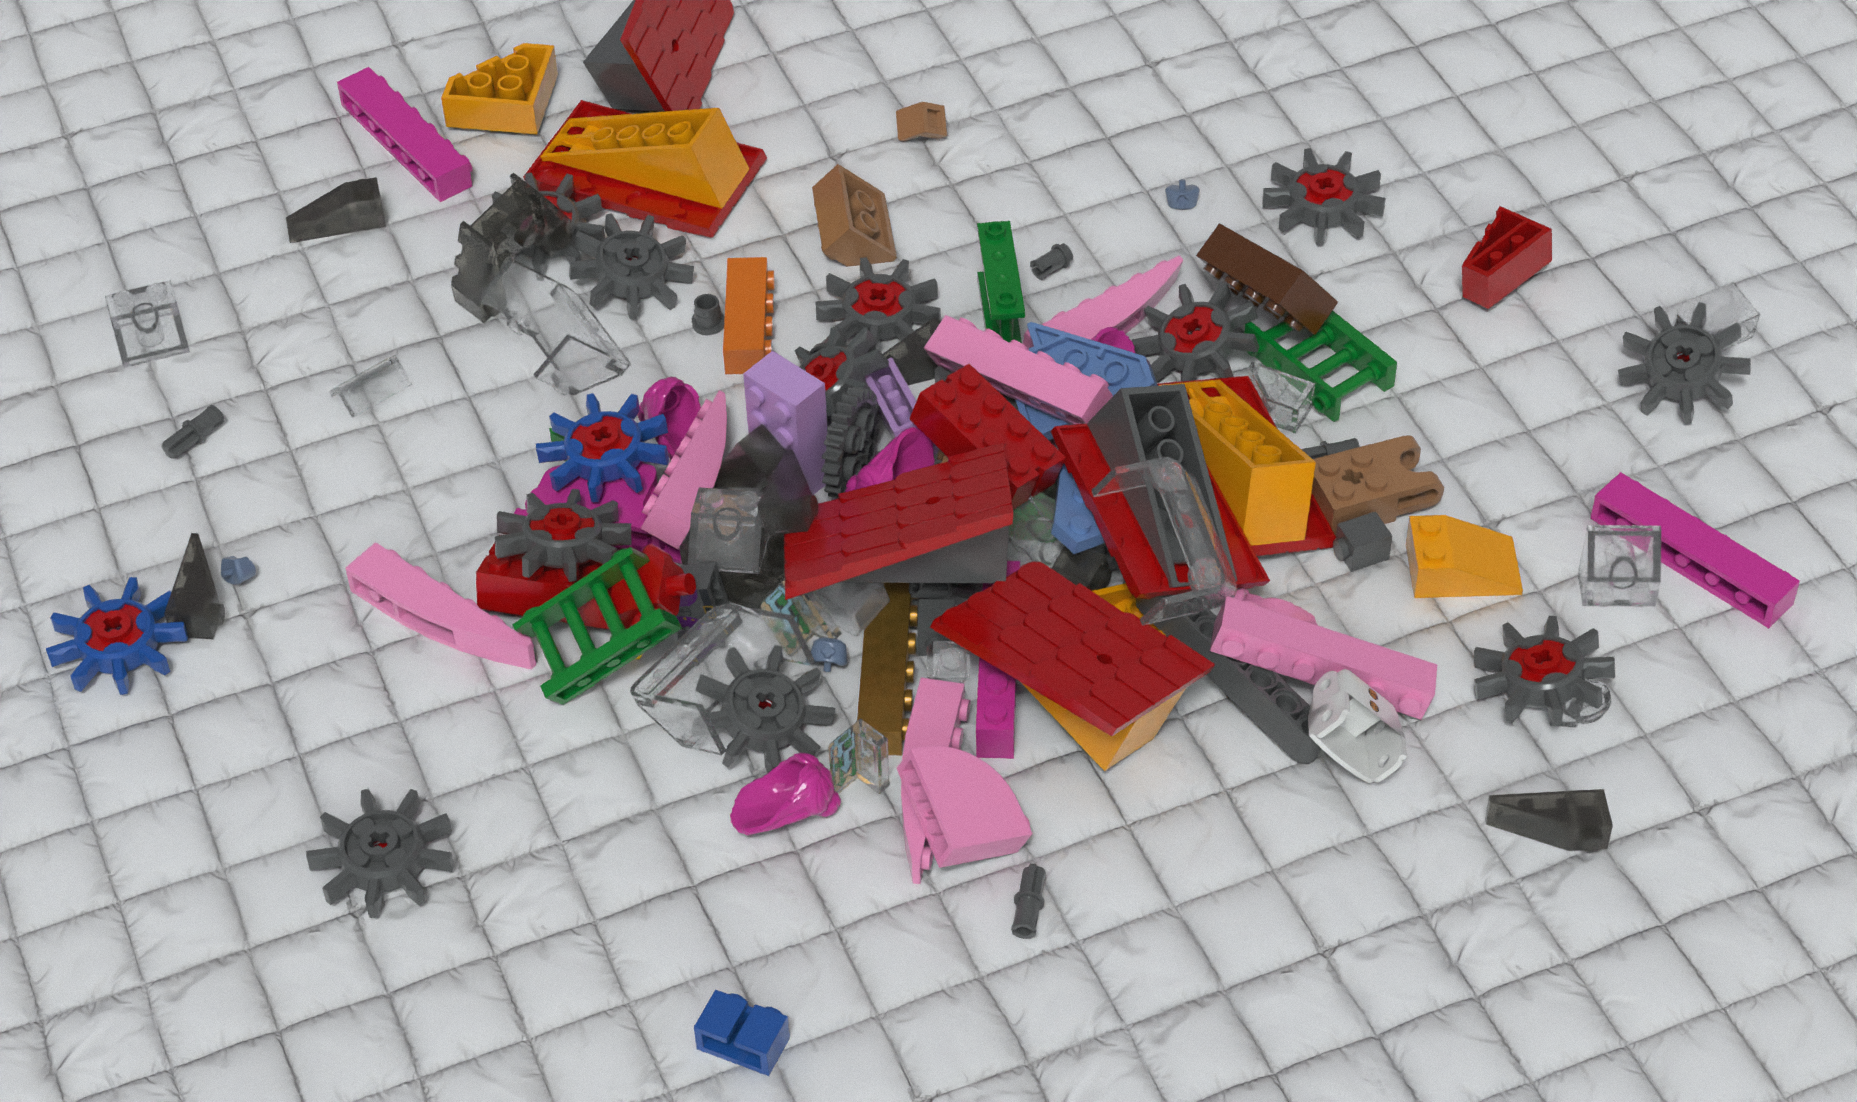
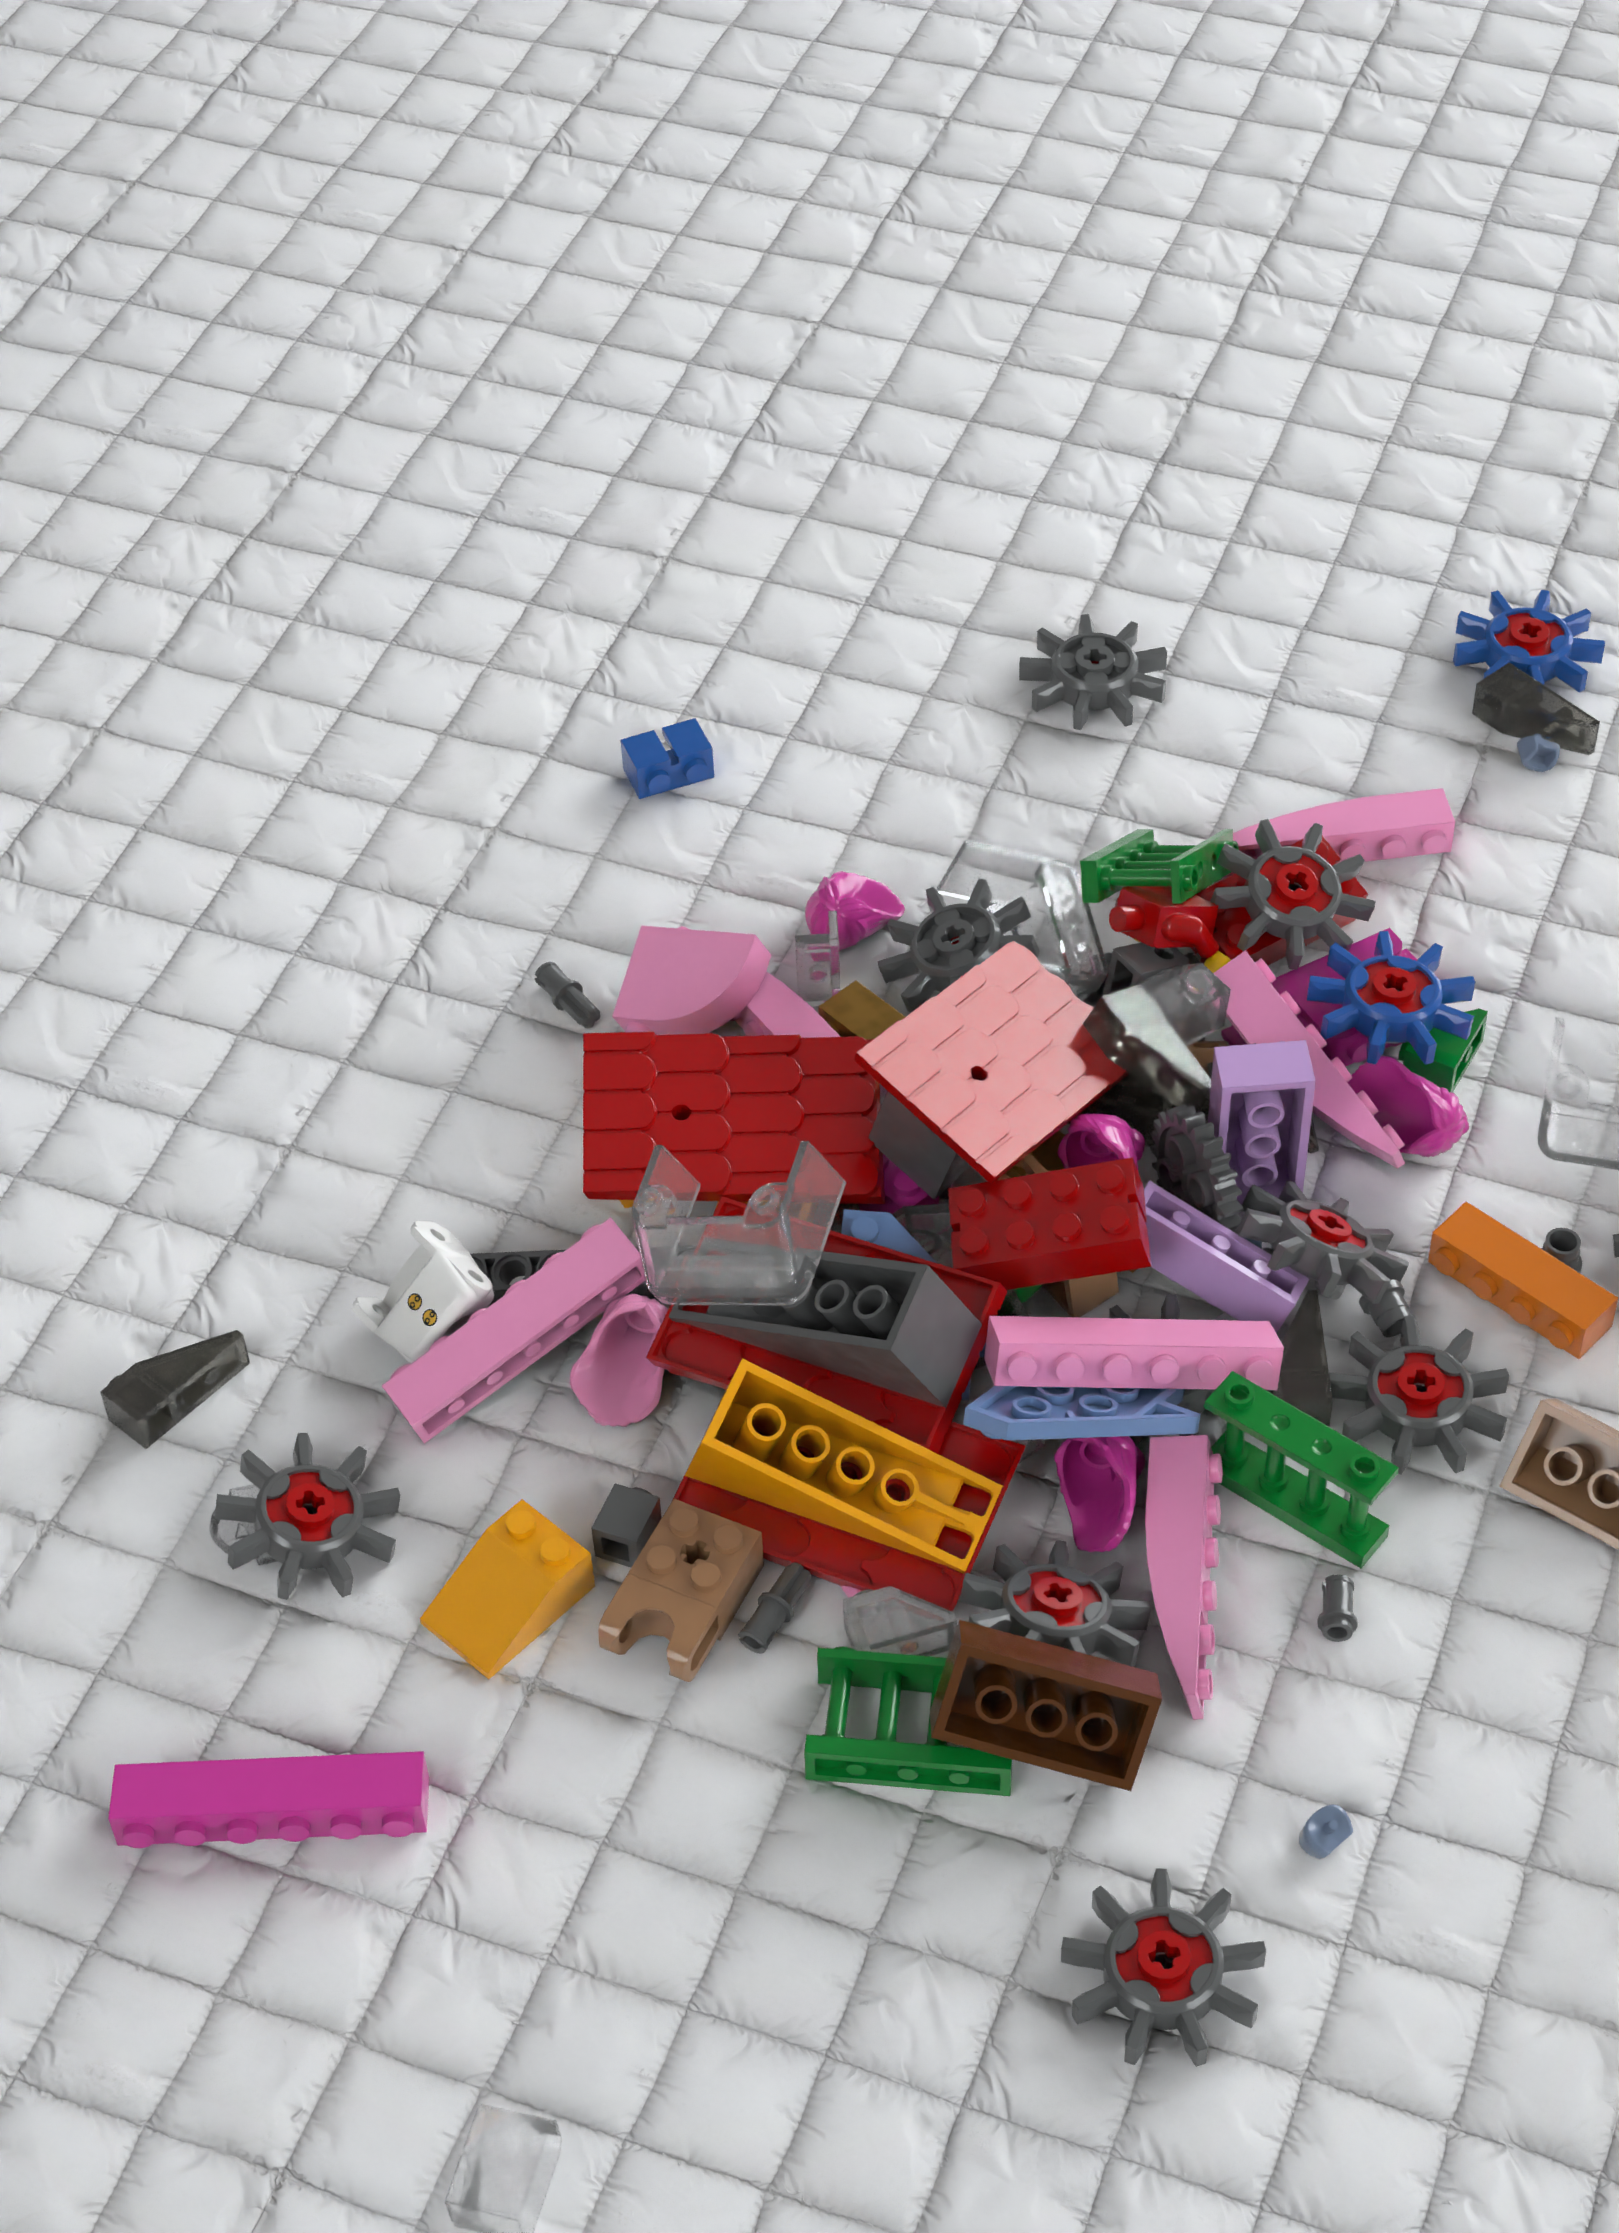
camera: 135 degrees right, 0 degrees up
red wedge [1462,206,1552,309] -> none
clear slope [1578,525,1661,607] -> none
dark grey gear [1618,302,1751,424] -> none

